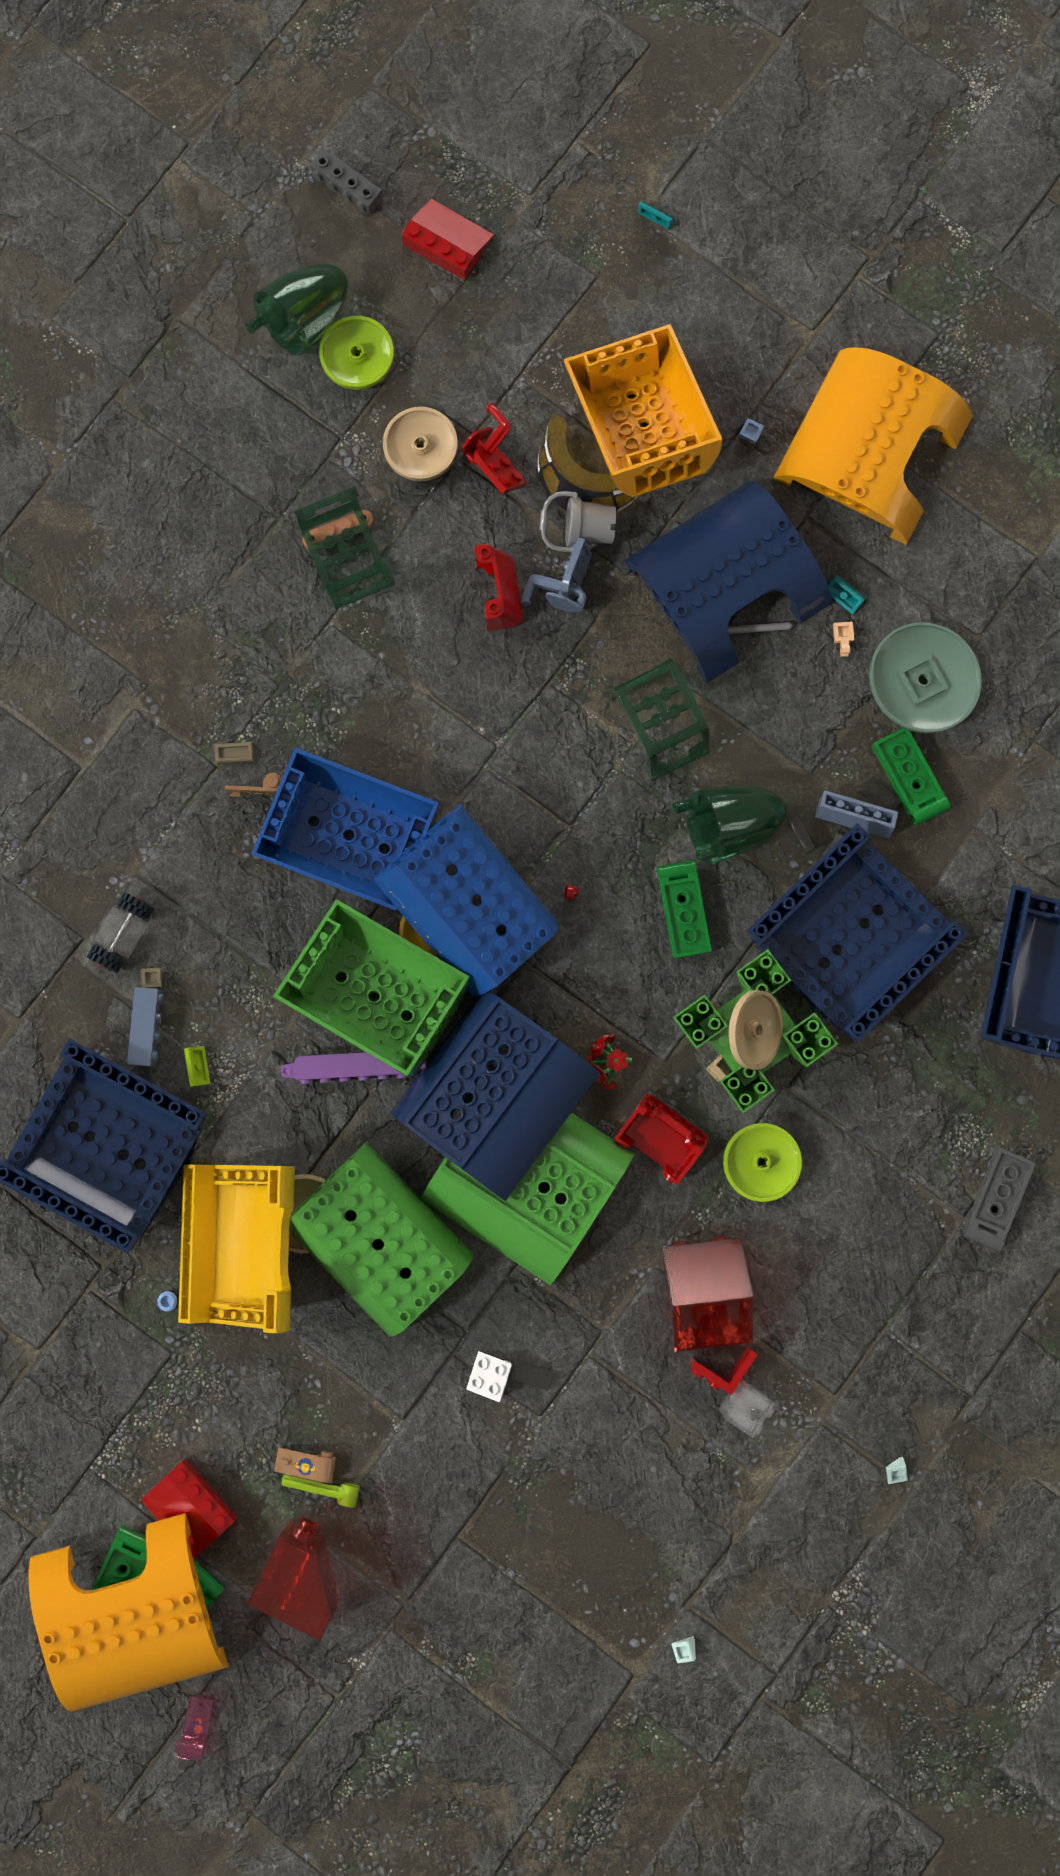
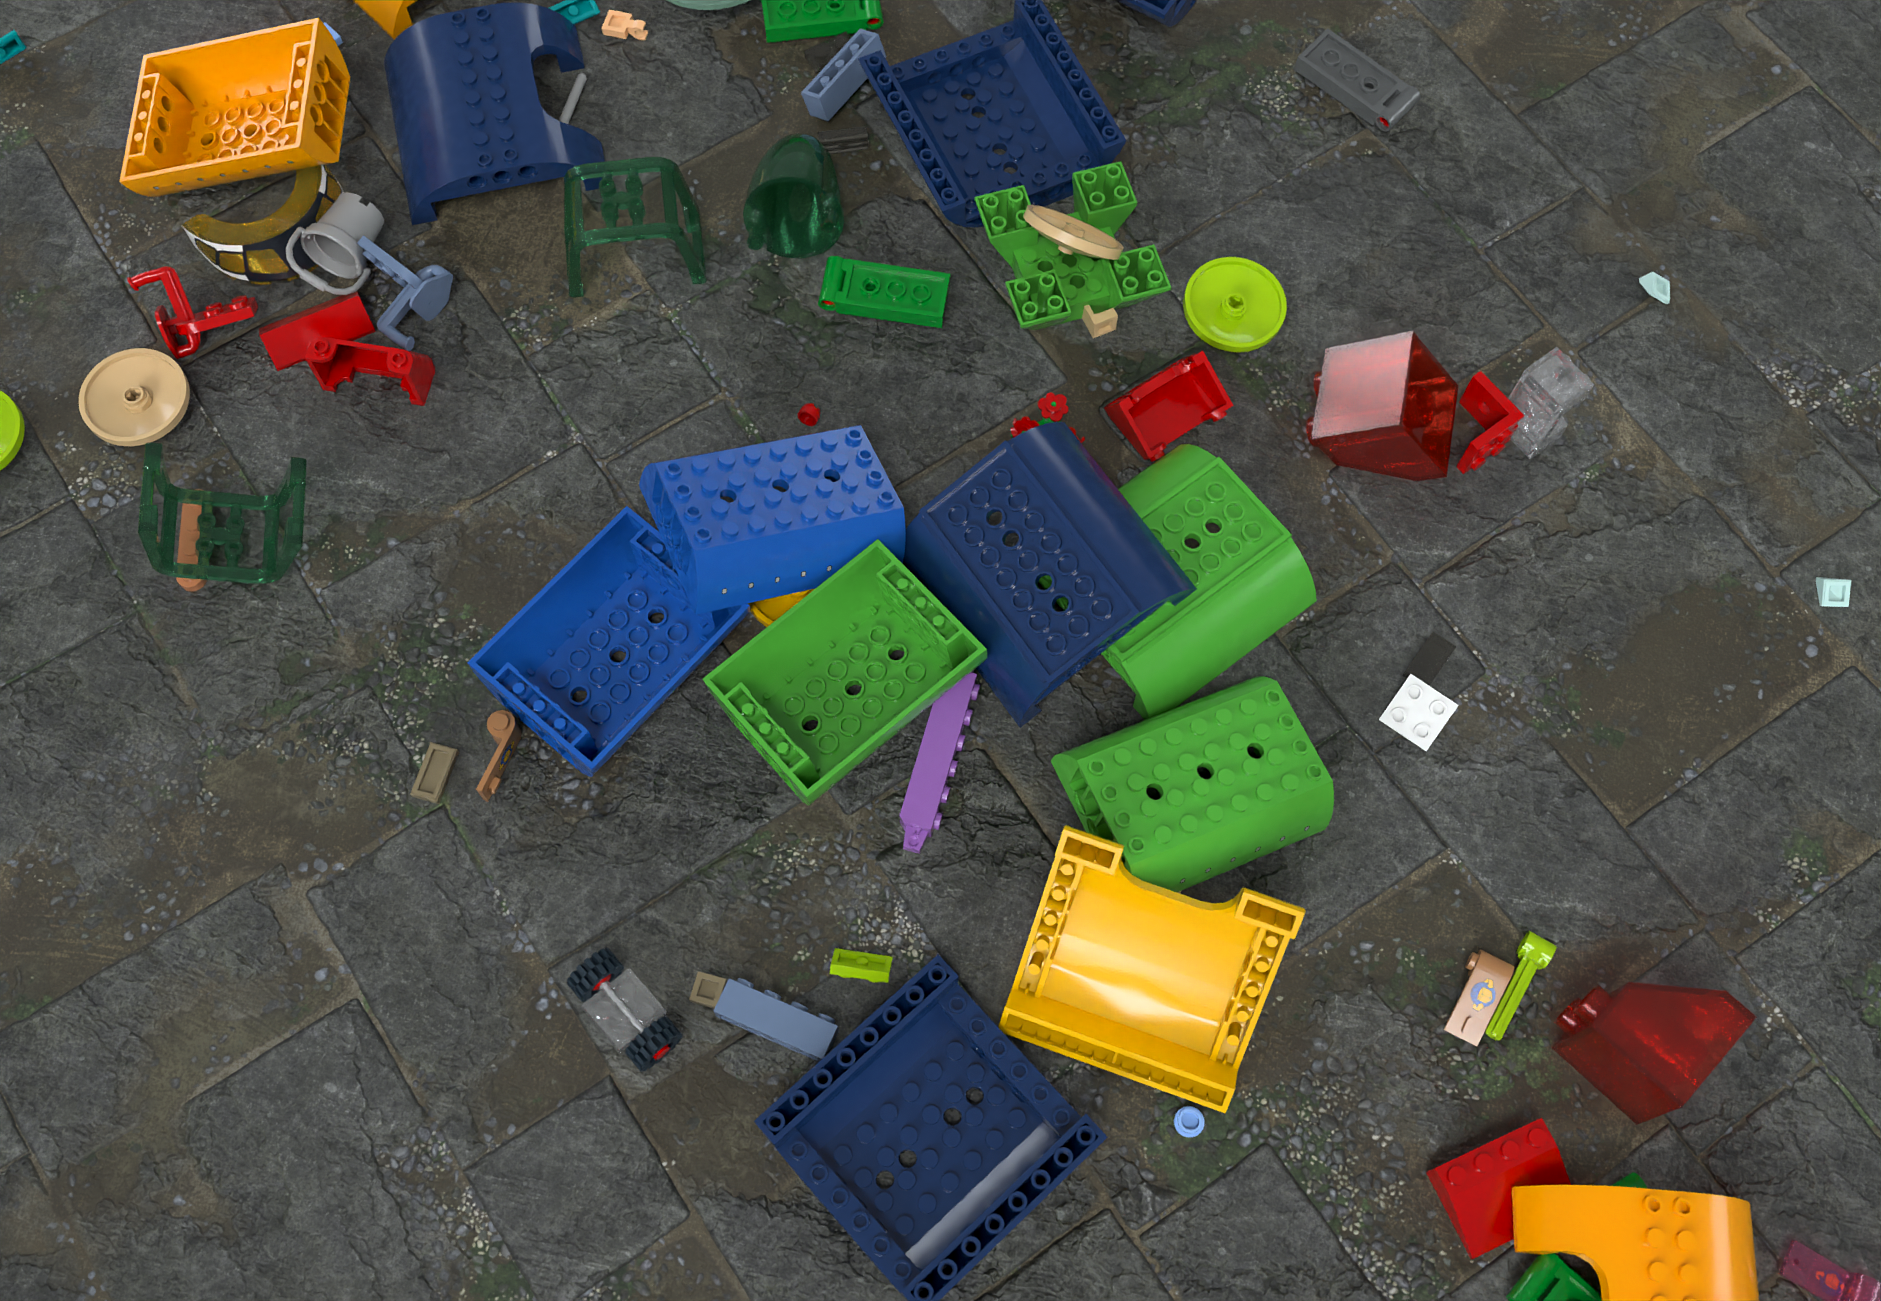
camera: 75 degrees left, 15 degrees down
none -> red slope [259,291,376,371]

